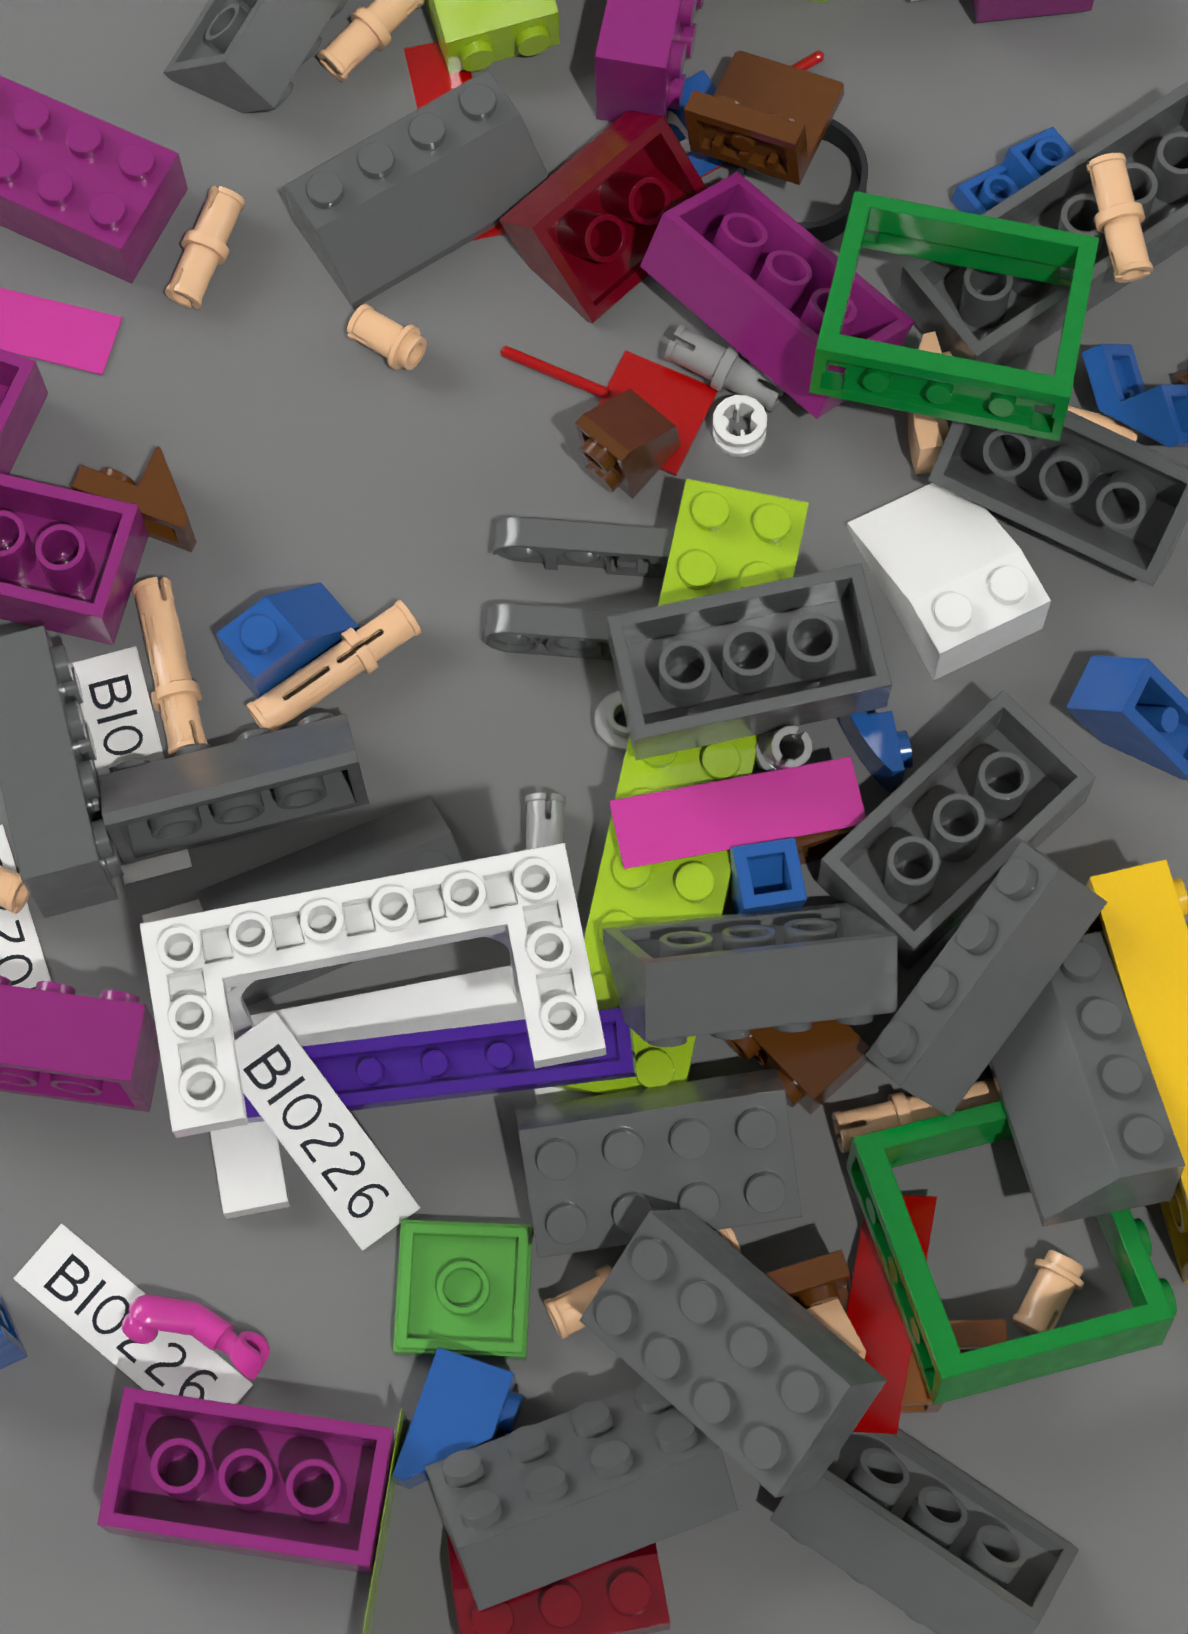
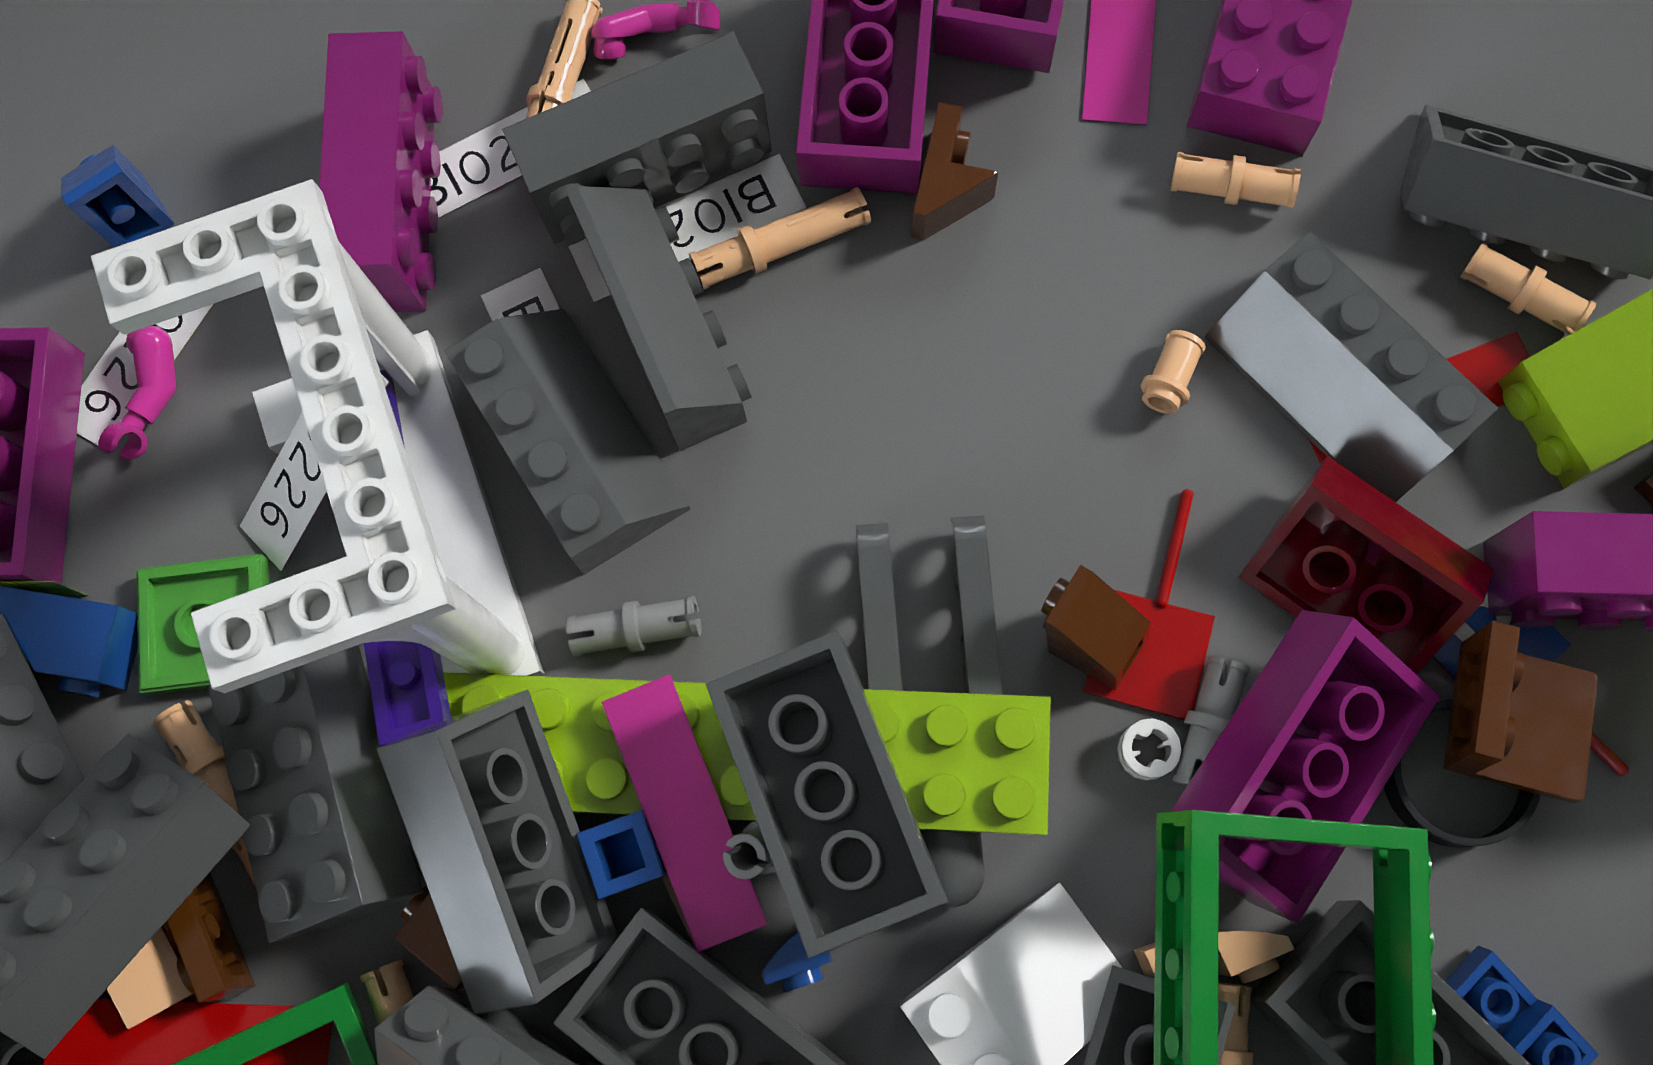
camera: 85 degrees right, 5 degrees up
blue slope [216,583,360,699] -> none
light nougat pin [246,600,421,732] -> none

